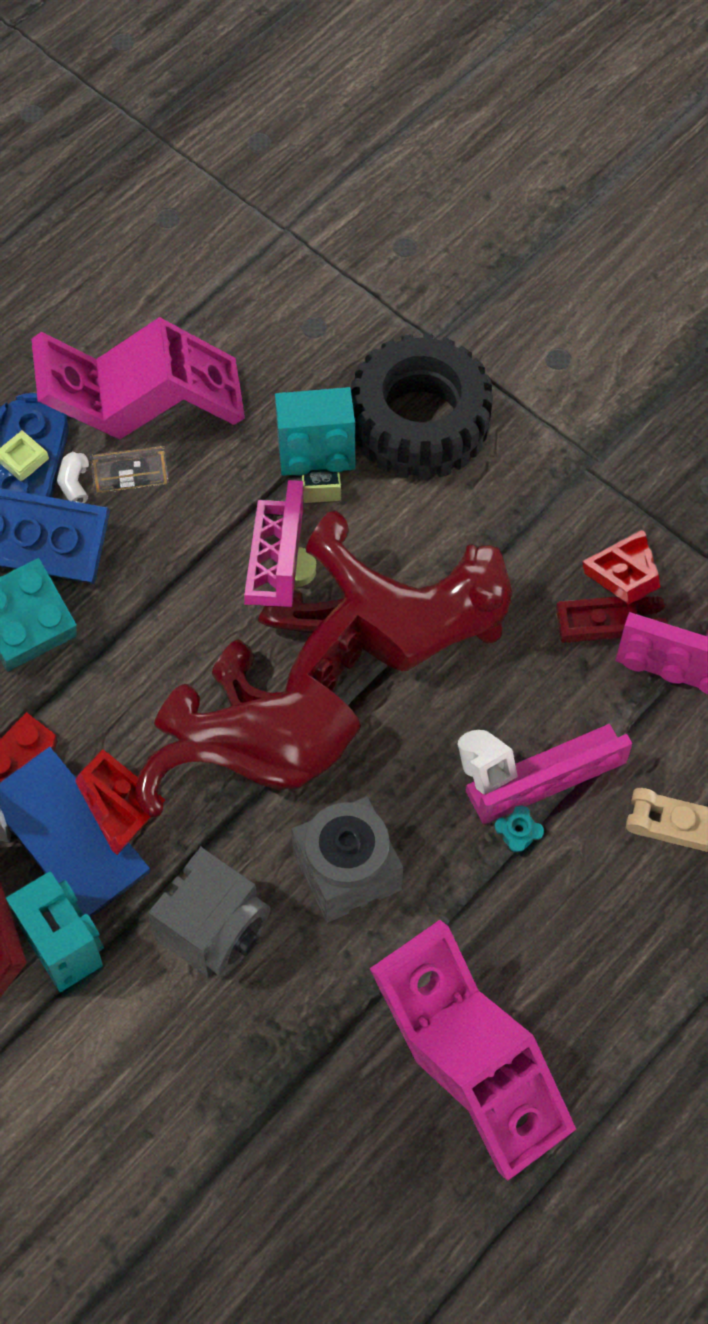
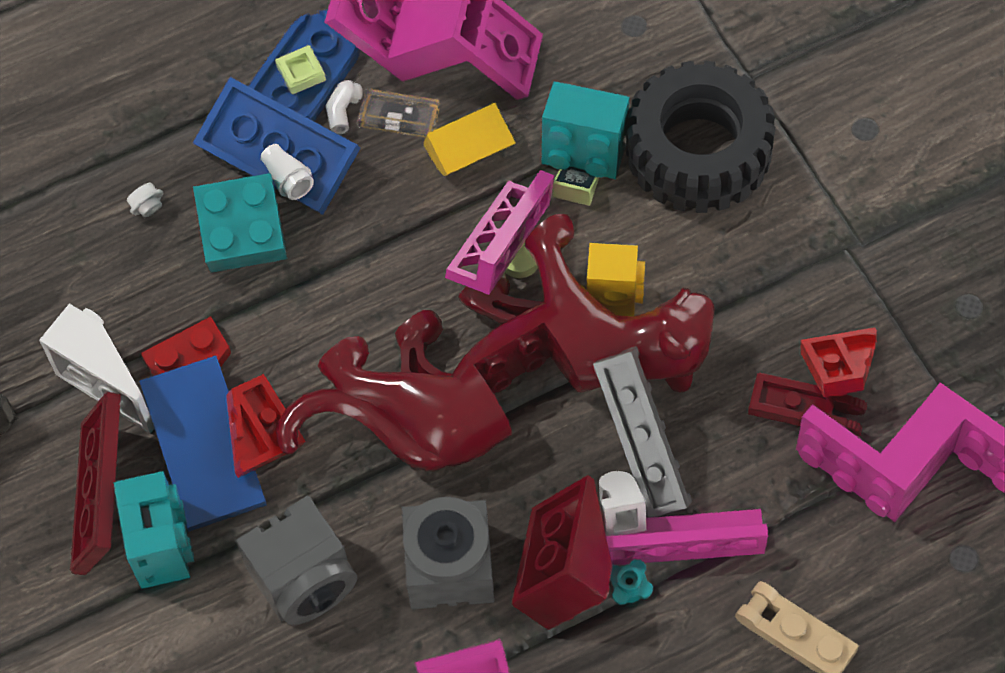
camera: 25 degrees right, 0 degrees up
none -> white cone [261,144,314,200]
none -> yellow brick [423,103,515,176]
none -> dark red slope [511,475,612,631]
none -> yellow brick [587,243,645,316]
none -> hinge [593,346,692,518]

